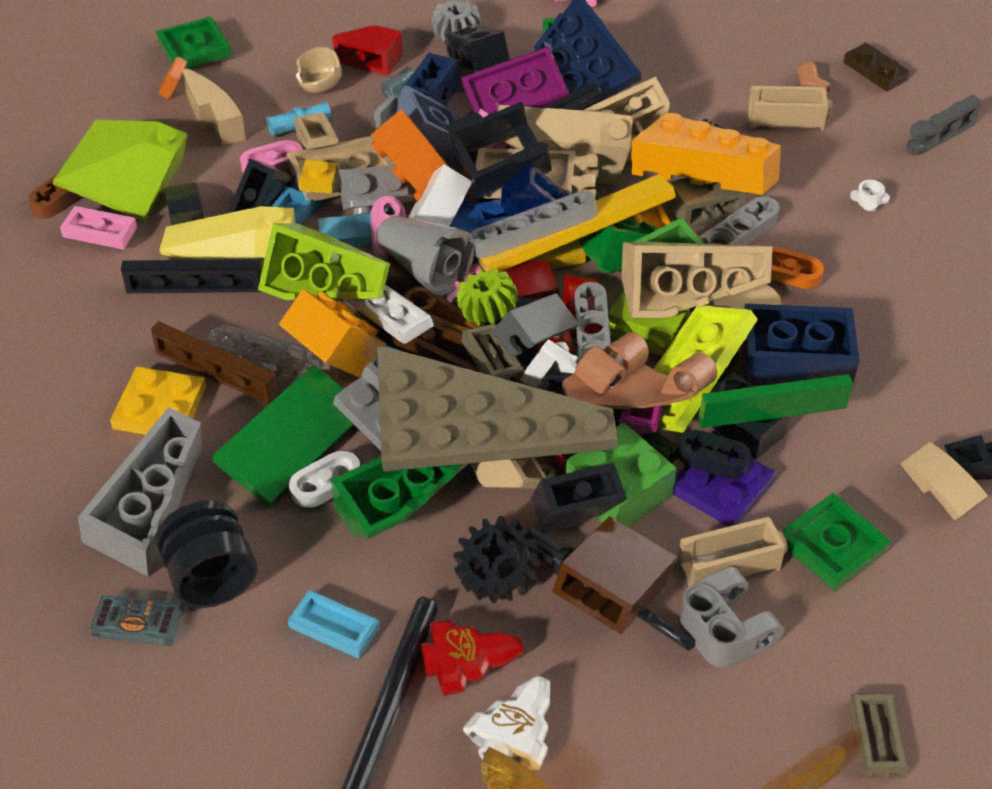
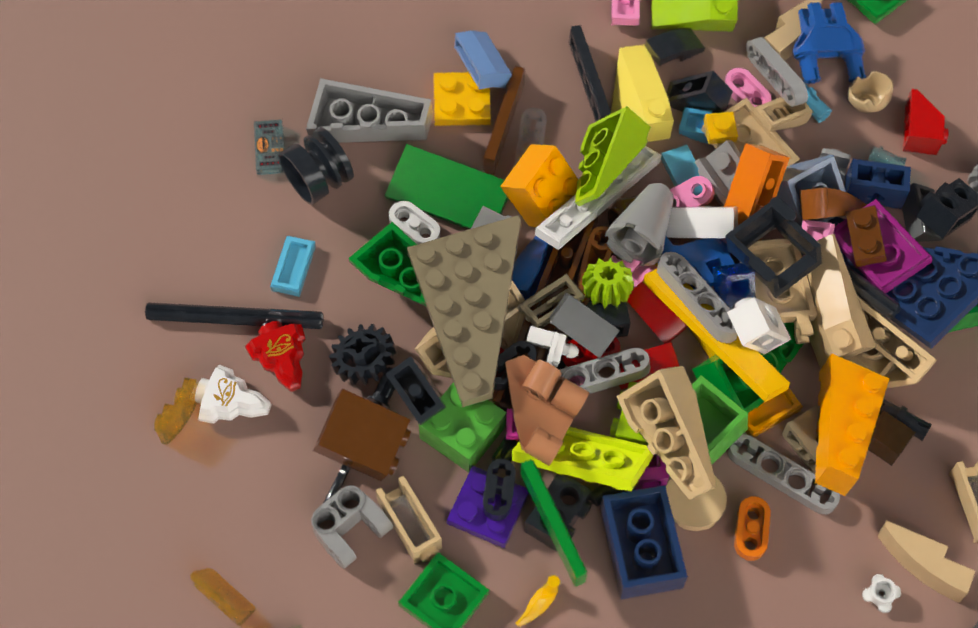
camera: 75 degrees right, 15 degrees up
none -> medium blue piece [454,30,512,89]
none -> yellow bar [515,575,560,627]
none -> white brick [727,297,791,354]
none -> light grey beam [746,37,808,107]
none -> blue connector [793,2,867,84]
none -> dark orange piece [800,187,866,220]
none -> reddish brown plate [845,205,887,267]
none -> tan slope [877,521,975,603]

